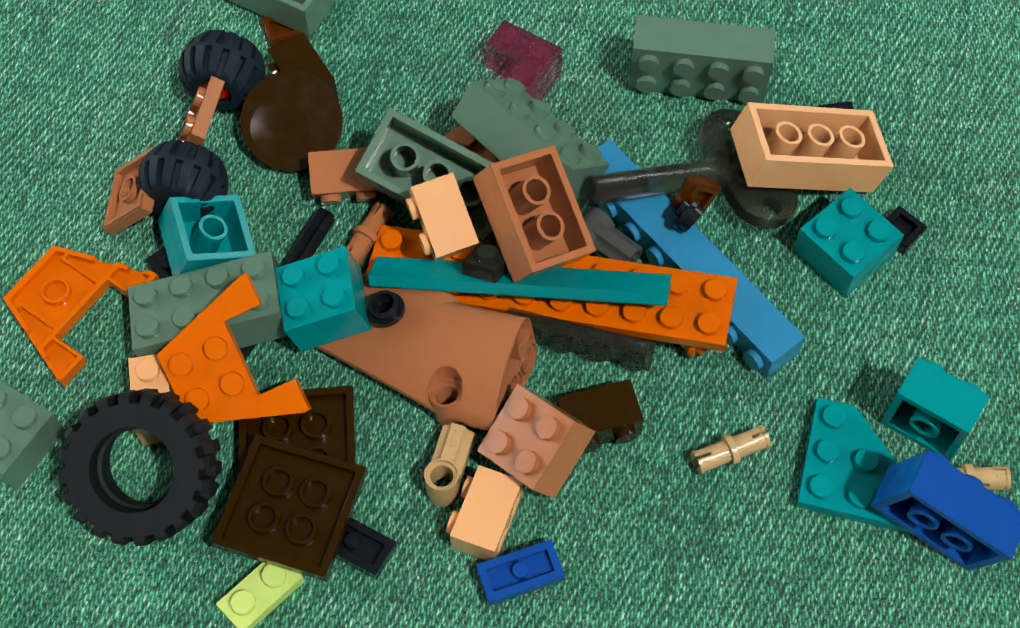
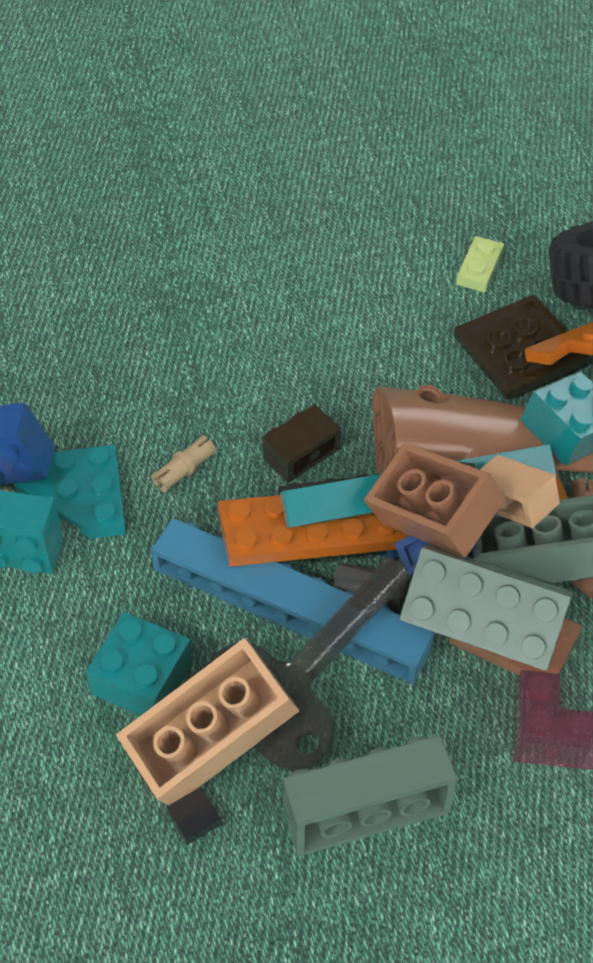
camera: 155 degrees right, 10 degrees down
dark brown plate [211,434,368,582] -> none
black plate [336,518,397,580] -> none
black plate [368,290,405,327] -> none
tan piece [424,423,475,506] -> none
light nougat brick [446,465,523,561] -> none
blue plate [476,539,565,606] -> none
nougat brick [477,384,596,498] -> none
reddish brown tile [670,175,722,210] -> none
black plate [672,198,706,232] -> none
black tile [886,206,928,255] -> none

